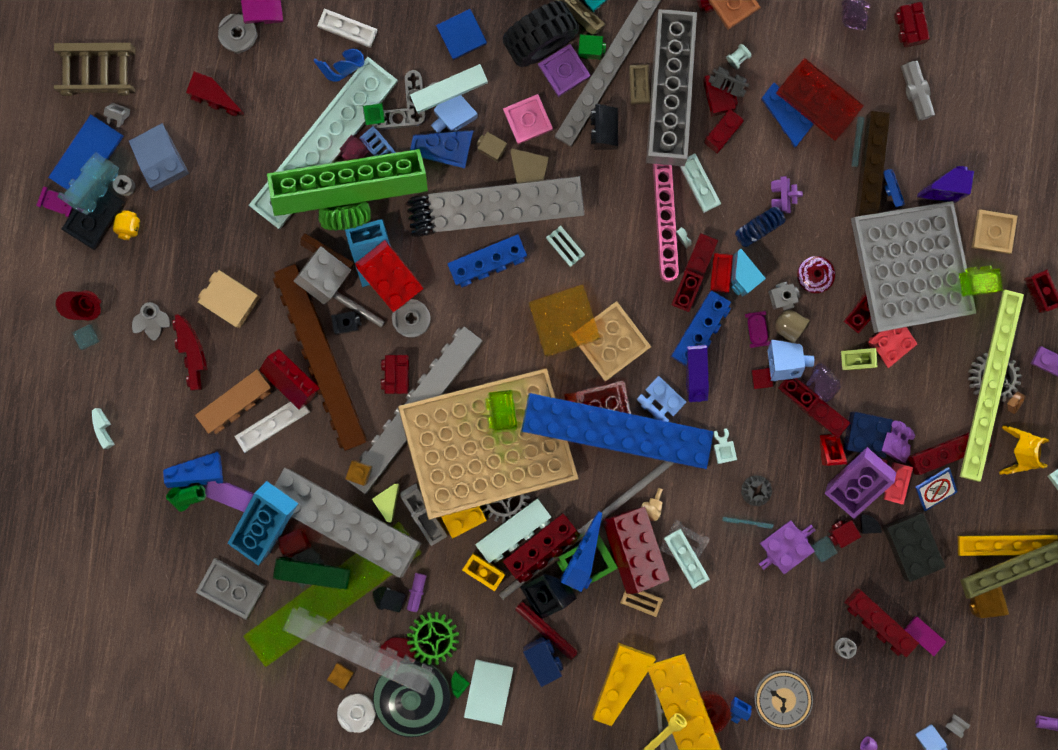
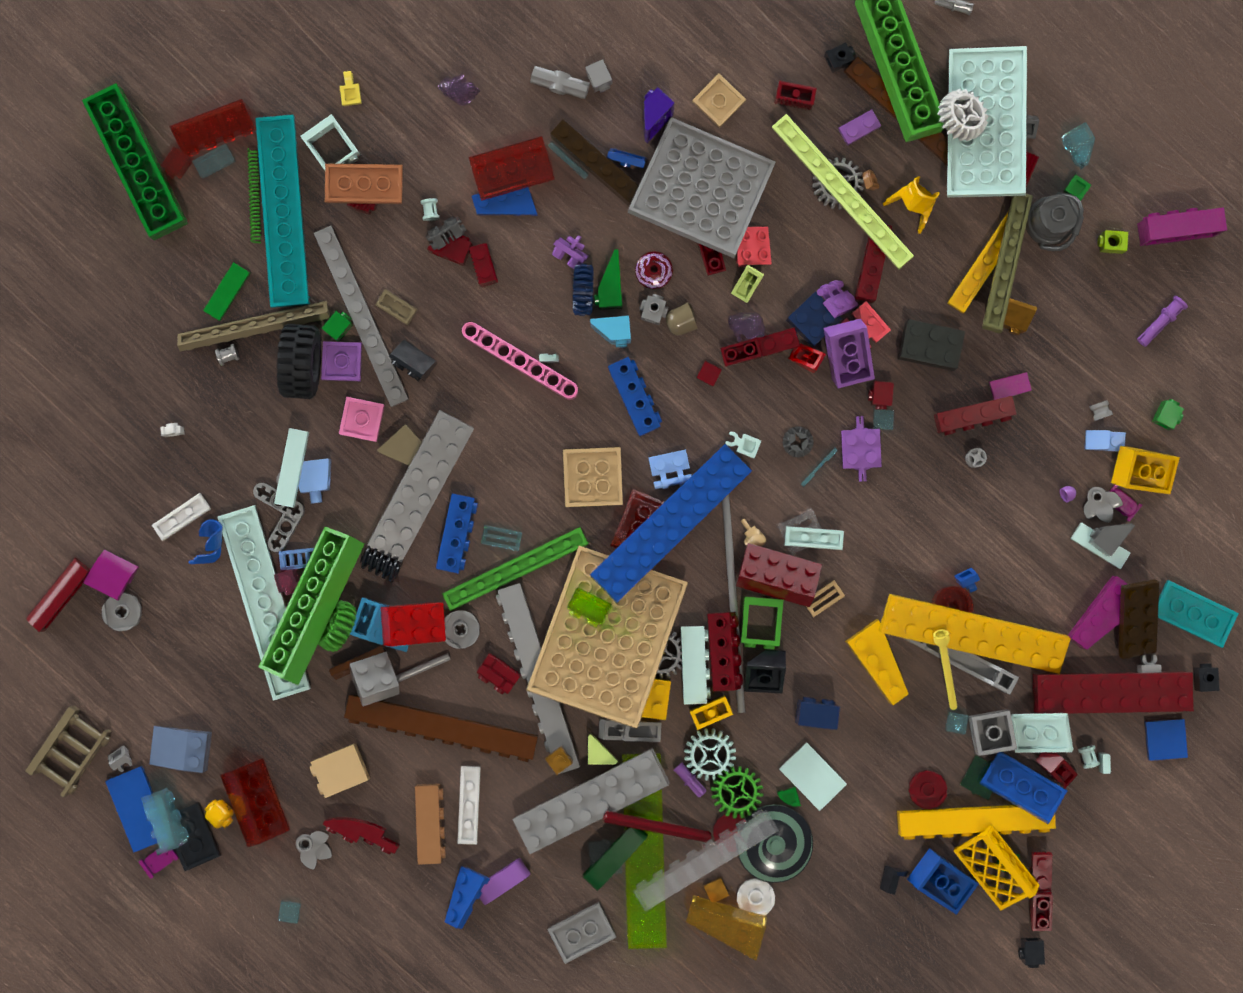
camera: 60 degrees left, 0 degrees up
dark red piece [55,290,101,321] -> none
light aqua slope [92,408,115,449] -> none
light grey wheel [113,175,136,196] -> none
green piece [166,485,206,512] -> none
dark red slope [186,71,244,117] -> none
dark azure brick [227,481,298,566] -> none
dark red brick [259,349,320,410] -> none
clear red brick [279,529,311,557] -> none
black brick [331,311,362,335] -> none
green plate [362,103,385,125] -> none
black tile [372,587,406,613] -> none
blue wing [410,130,474,168] -> none
blue tile [436,9,487,60] -> none
dark tan brick [477,132,507,163] -> none
dark red axle [515,602,578,660] -> none
clear yellow plate [529,284,601,357] -> none
light aqua tile [546,225,585,267] -> none
blue wedge [560,511,602,592] -> none
light grey brick [646,9,697,166] -> none
dark red slope [671,233,718,312] -> none
light aqua tile [680,154,721,213] -> none
dark purple slope [686,345,709,402] -> none
red tile [710,253,733,294] -> none
magenta piece [745,311,770,348] -> none
tile [754,670,813,729] -> none
light blue torso [767,340,814,381] -> none
black tile [860,514,882,534] -> none
dark red brick [894,2,930,48] -> none
piece [916,467,957,511] -> none
clear neon green brick [959,265,1004,296] -> none
none -> clear red slope [220,758,290,847]
none -> bright green tile [442,527,588,611]
none -> clear light blue tile [481,525,523,551]
none -> light grey brick [585,59,612,92]
none -> green slope [595,249,622,310]
none -> dark red axle [603,811,712,843]
none -> light aqua gear [684,728,736,781]
none -> clear yellow wedge [686,896,767,960]

